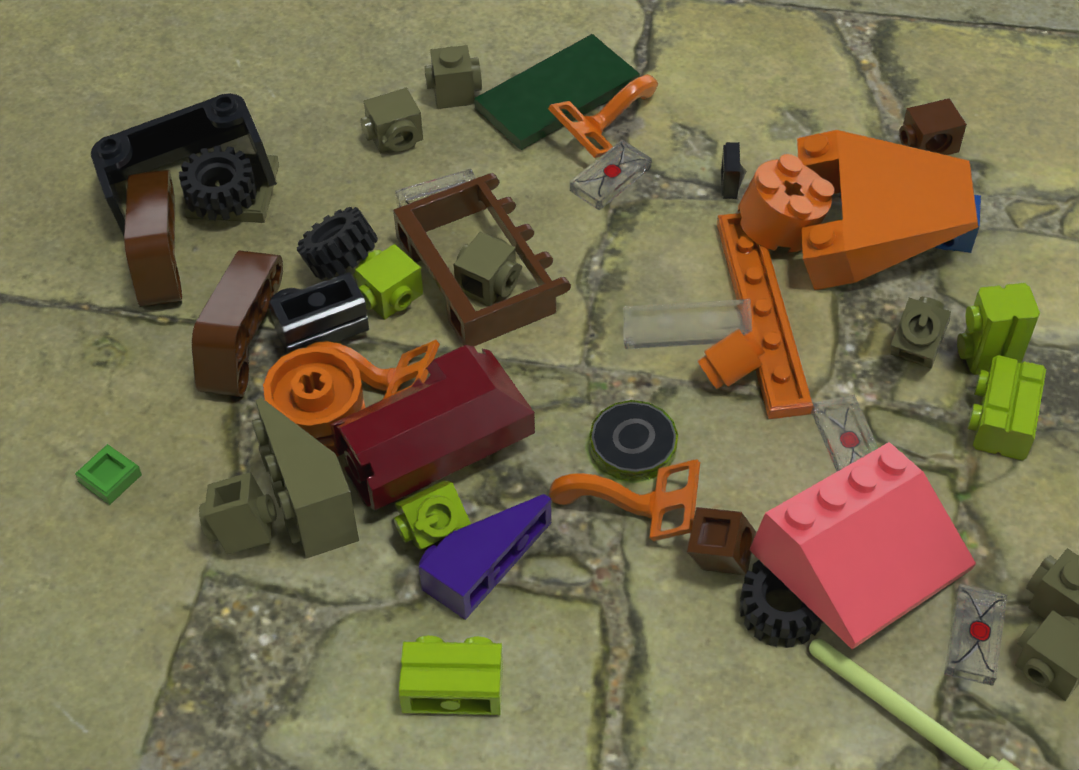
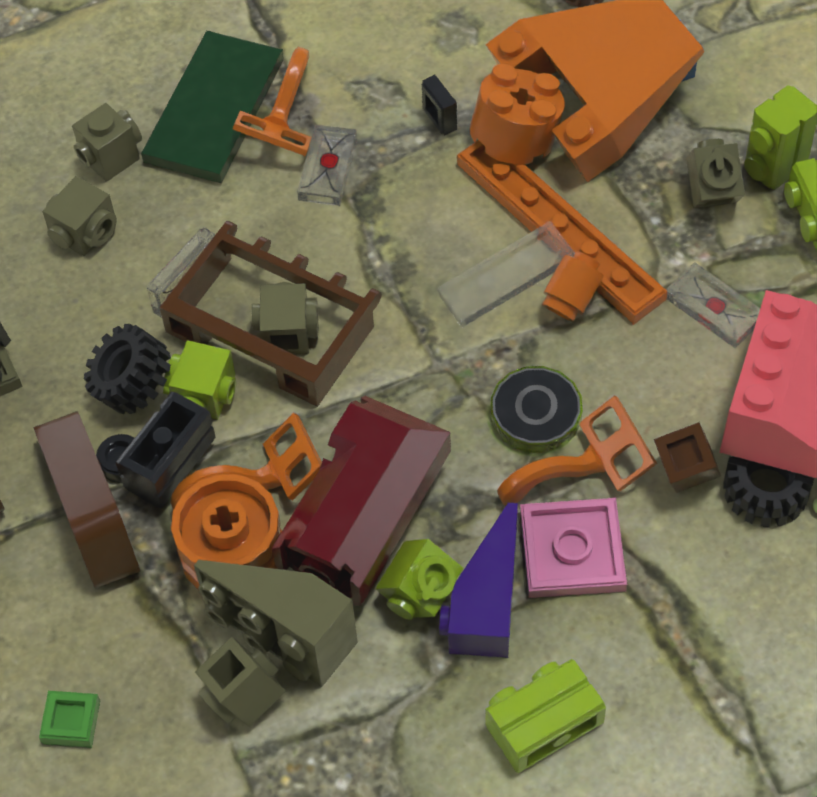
camera: 30 degrees left, 5 degrees up
none -> bright pink tile [520,498,627,598]

